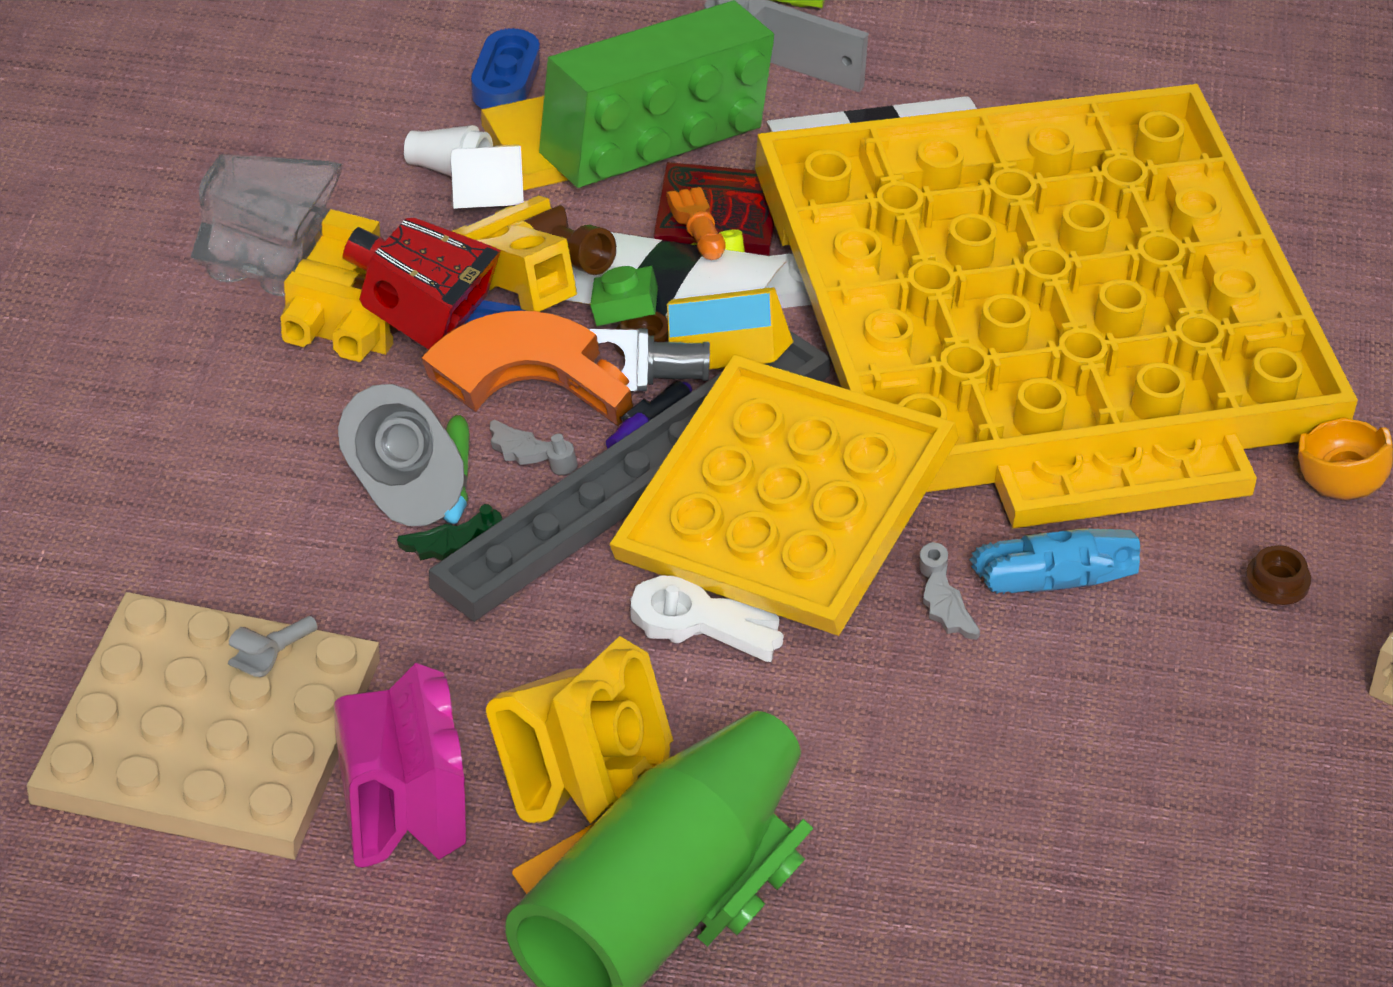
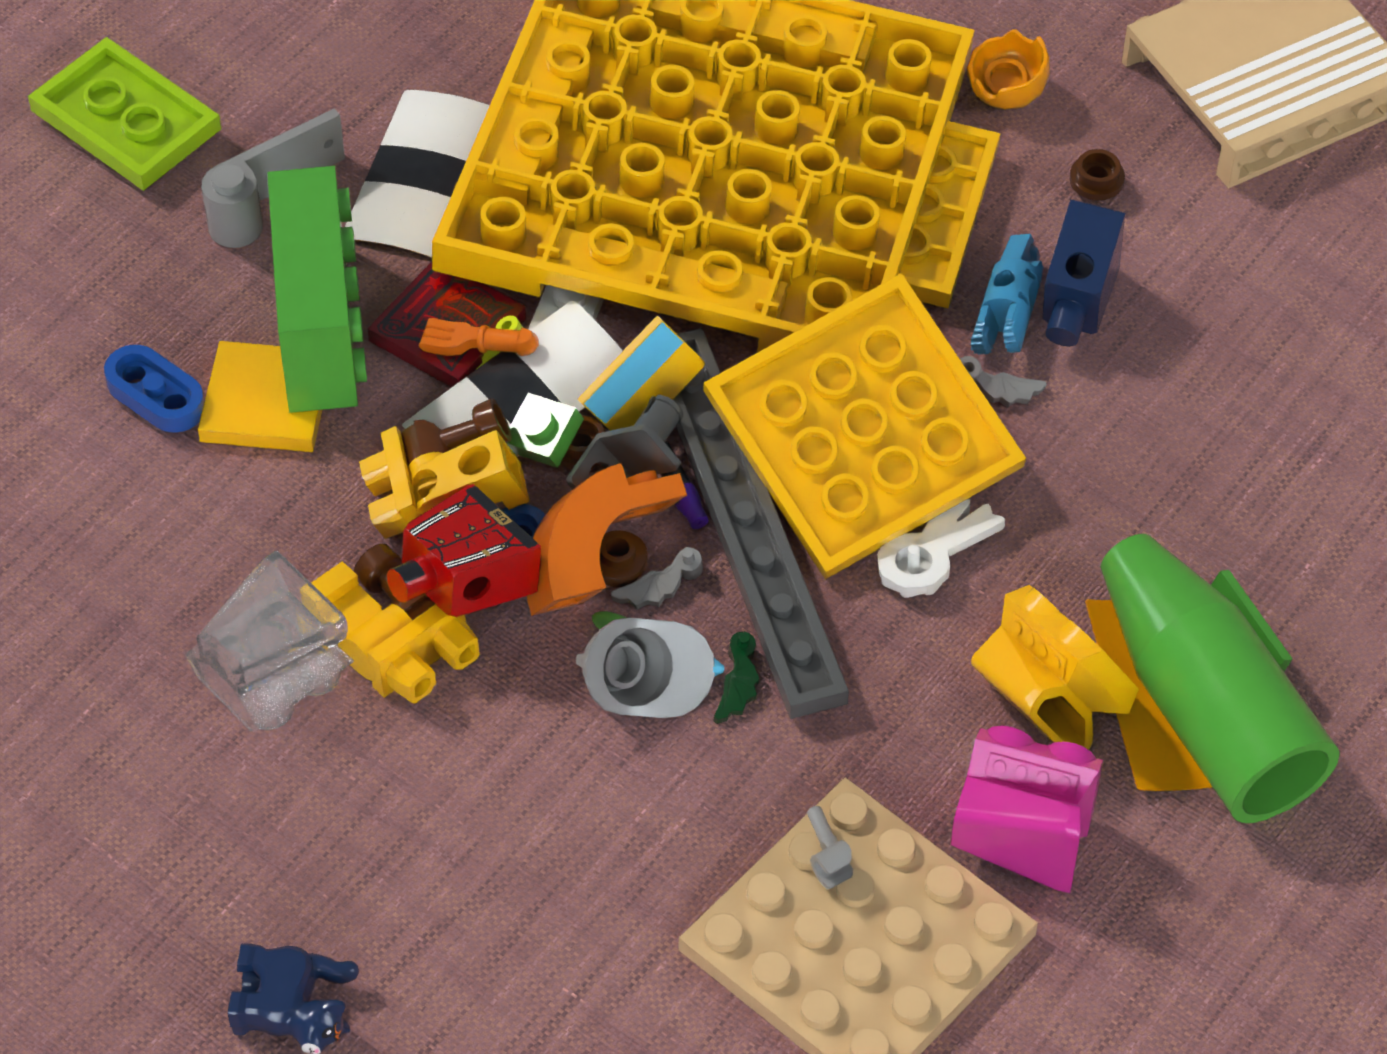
camera: 60 degrees left, 10 degrees up
white cone [404,125,493,177] -> none
white panel [450,144,524,208] -> none
none -> reddish brown plate [600,530,648,587]
none -> dark blue torso [1042,199,1126,347]

